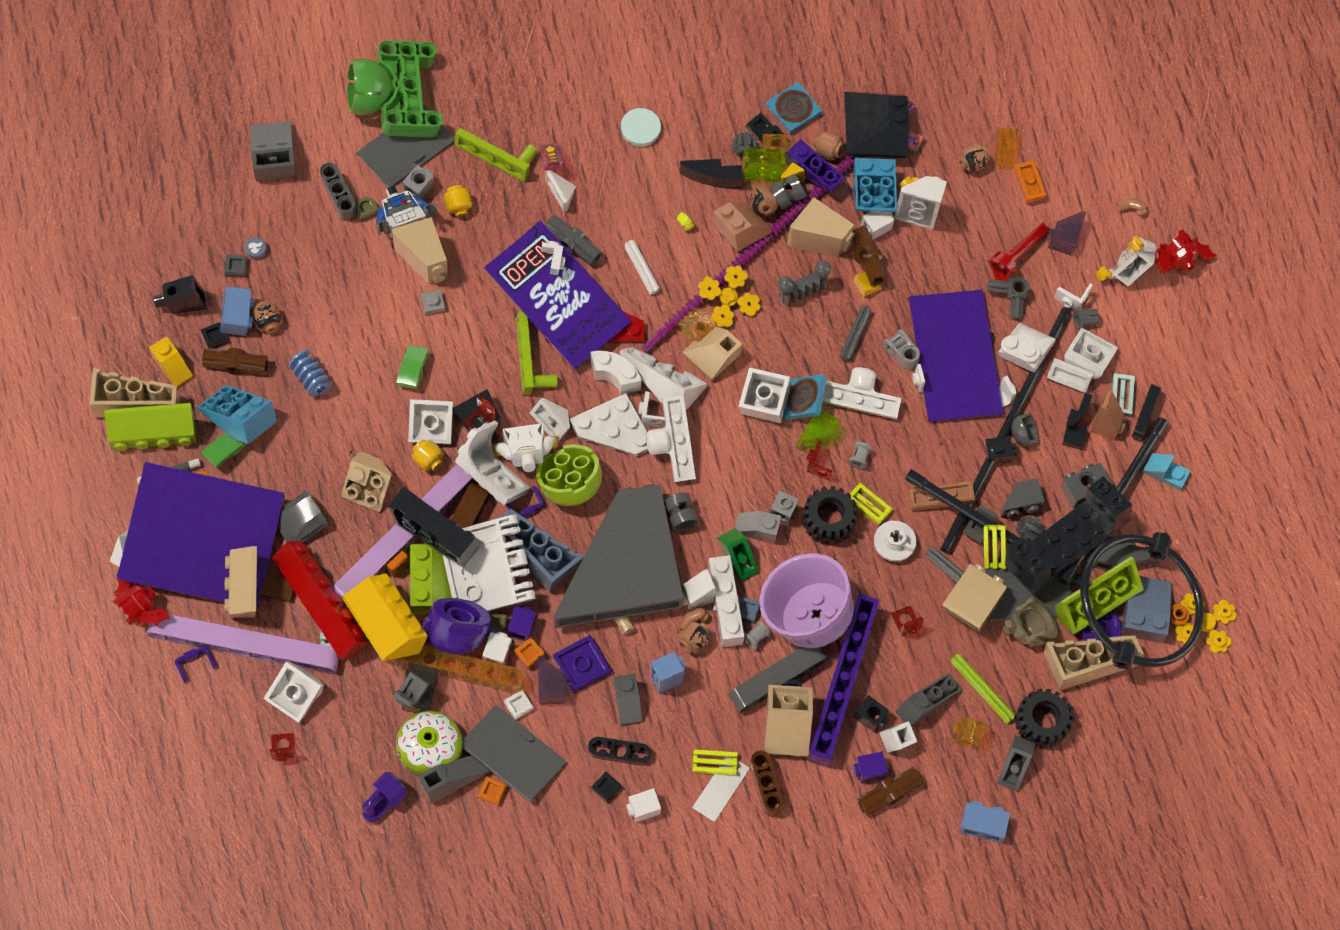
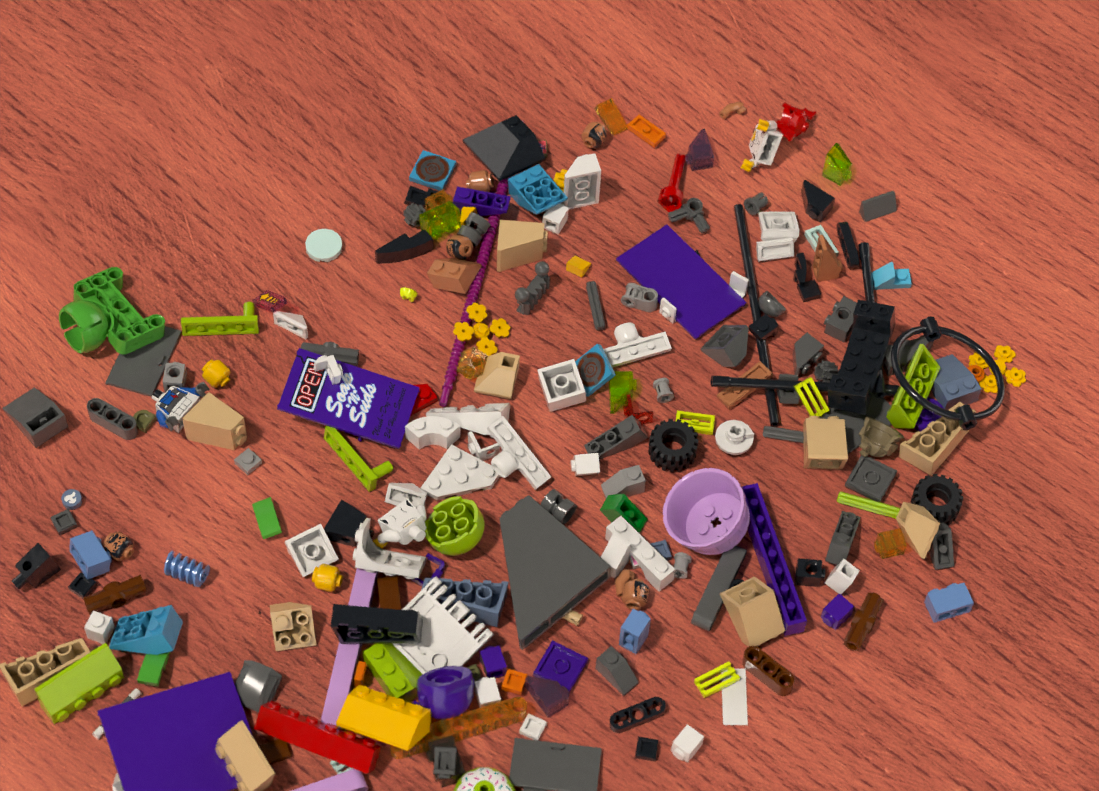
camera: 30 degrees left, 10 degrees down
yellow slope [149,336,193,387] -> none
clear red bracket [463,395,495,430] -> none
white axle [625,240,660,295] -> none
light grey brick [770,490,799,526] -> none
reddish brown piece [852,226,887,287] -> none
clear red bracket [891,606,924,637] -> none
white slope [998,323,1056,373] -> none
white bracket [1054,283,1093,309] -> none
none -> white brick [84,610,115,644]
none -> white brick [570,453,600,476]
none -> dark grey slope [584,415,648,460]
none -> dark grey slope [700,325,749,367]
none -> black slope [801,180,835,222]
none -> clear neon green slope [822,143,852,186]
none -> dark grey plate [845,455,897,502]
none -> dark grey slope [859,191,897,222]
none -> tan slope [896,502,940,559]

